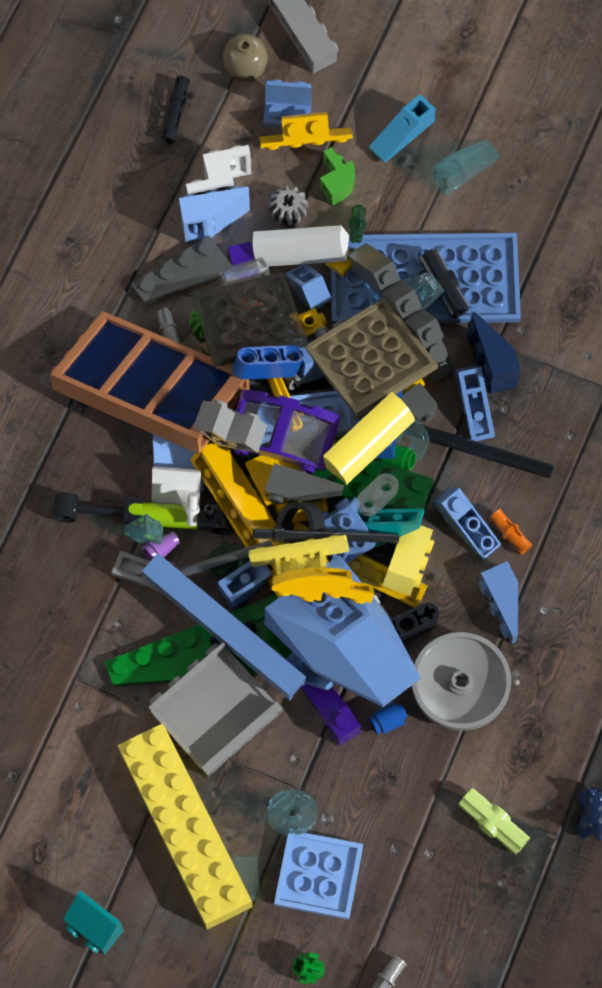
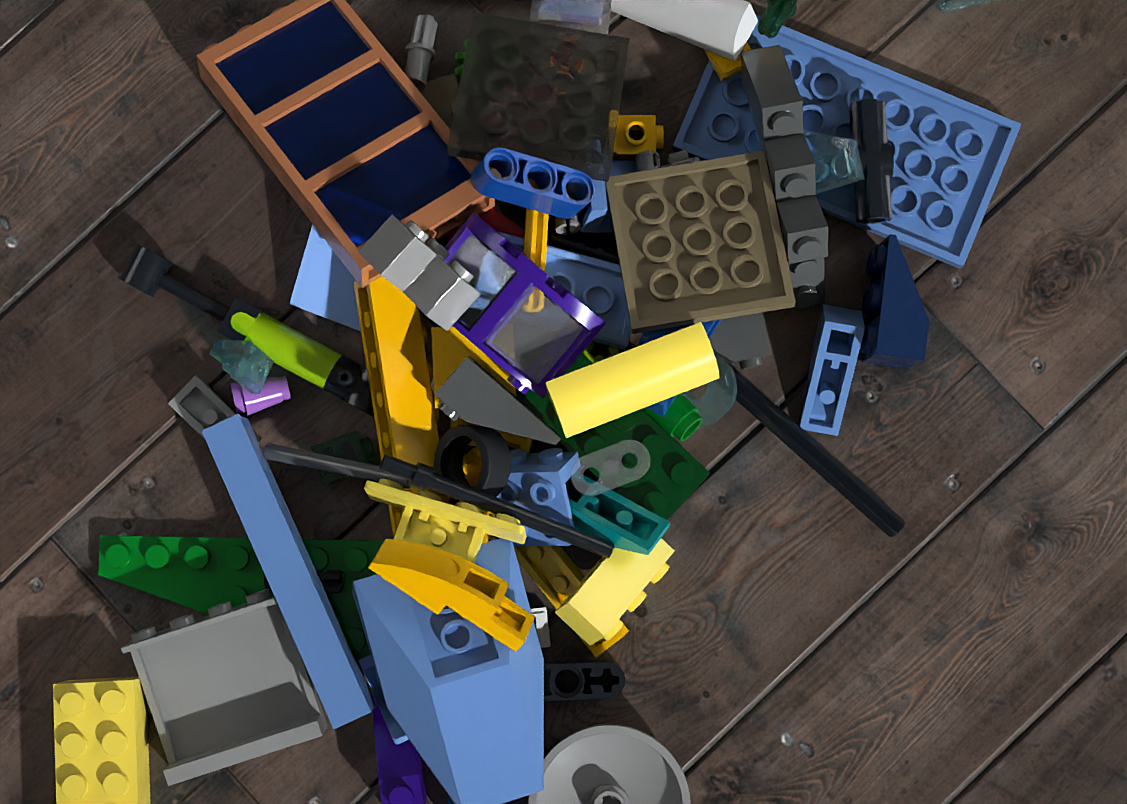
camera: 25 degrees right, 15 degrees up
white plate [152,466,201,526] -> none
medium blue slope [218,561,272,610] -> none
medium blue slope [285,264,332,310] -> none
medium blue slope [431,487,501,560] -> none
medium blue slope [478,561,518,644] -> none
orange pin [489,509,533,555] -> none

